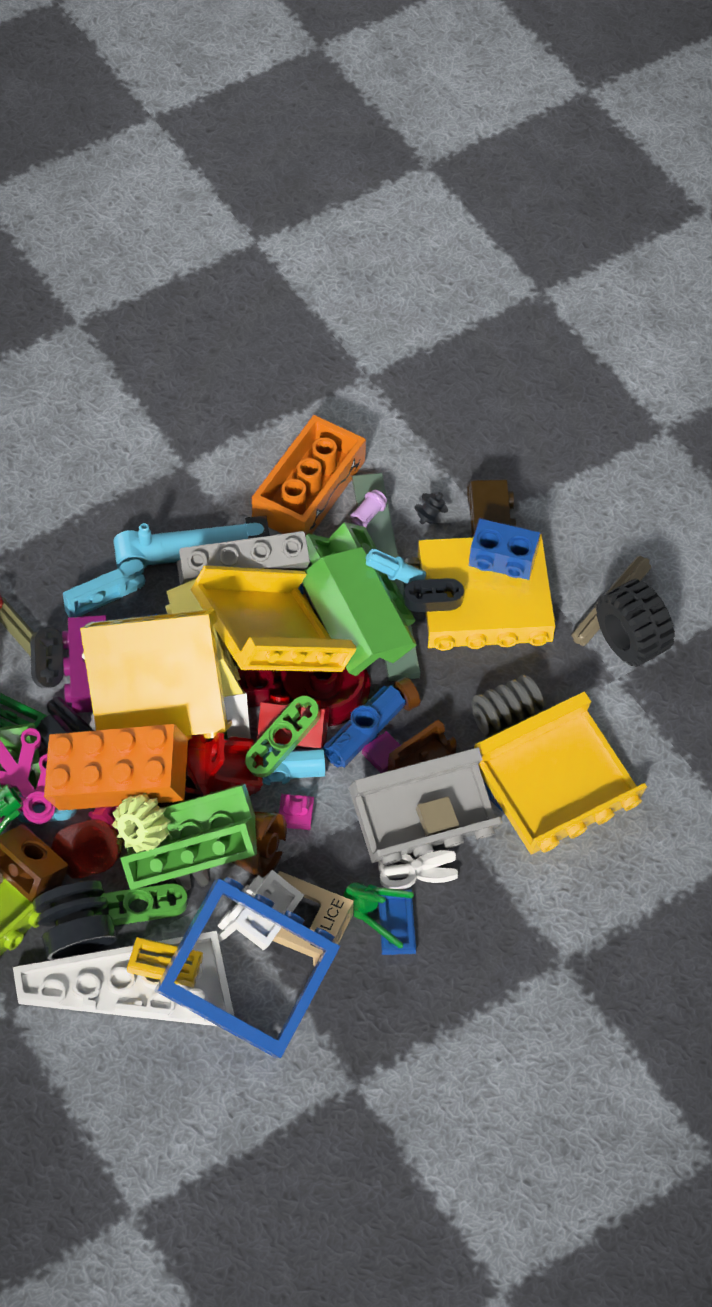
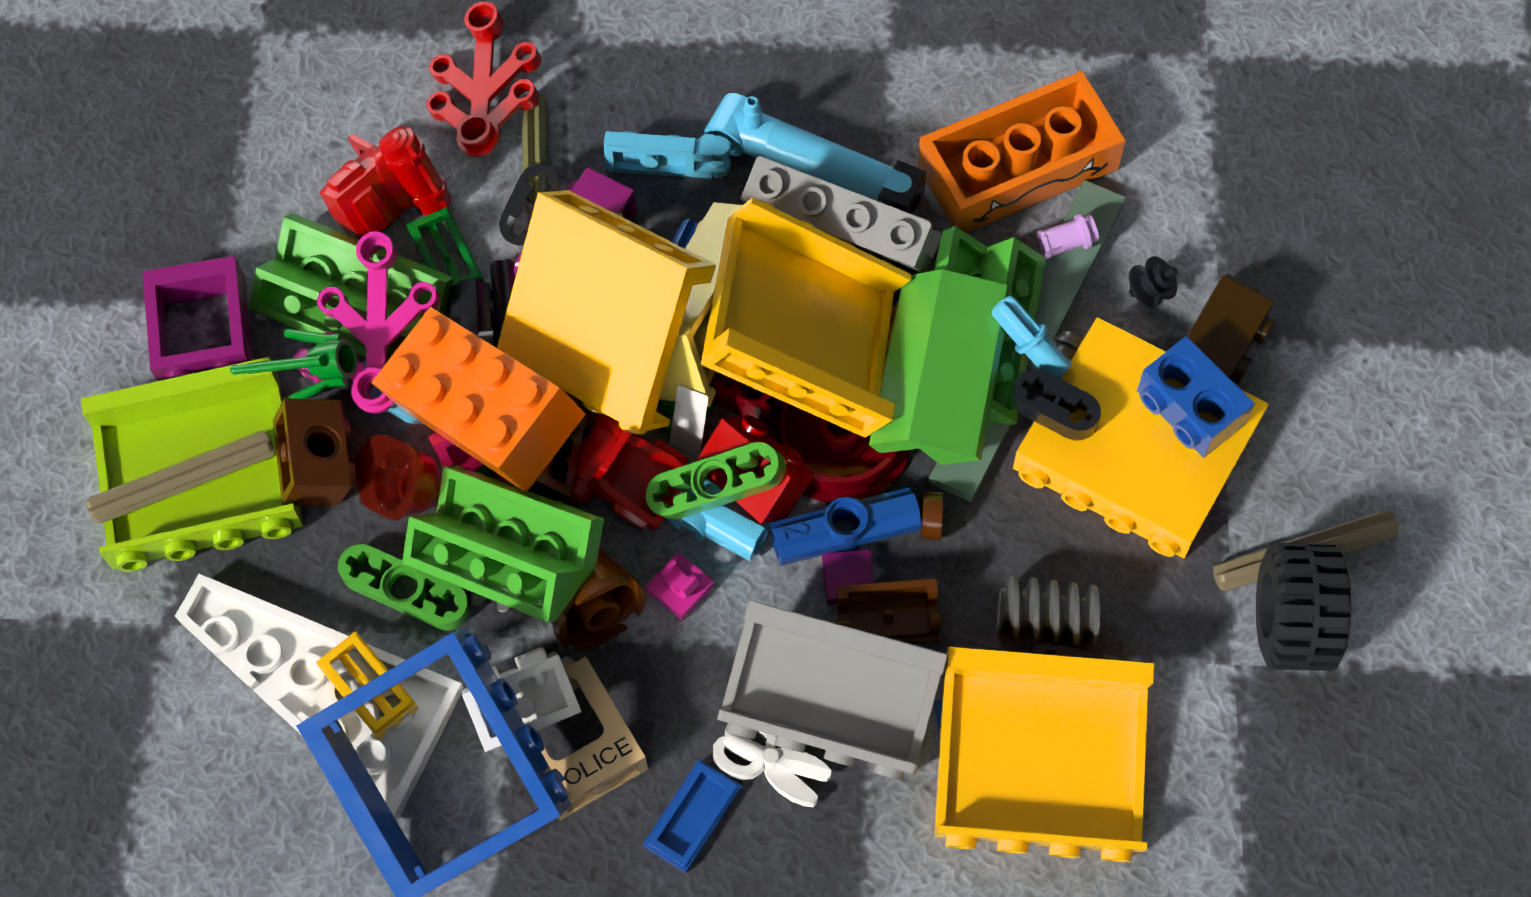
camera: 40 degrees right, 10 degrees up
black wheel [32,880,118,960] -> none
yellowish green gear [112,793,171,853] -> none
green plant [343,882,414,948] -> none
dark tan tile [416,796,460,837] -> none

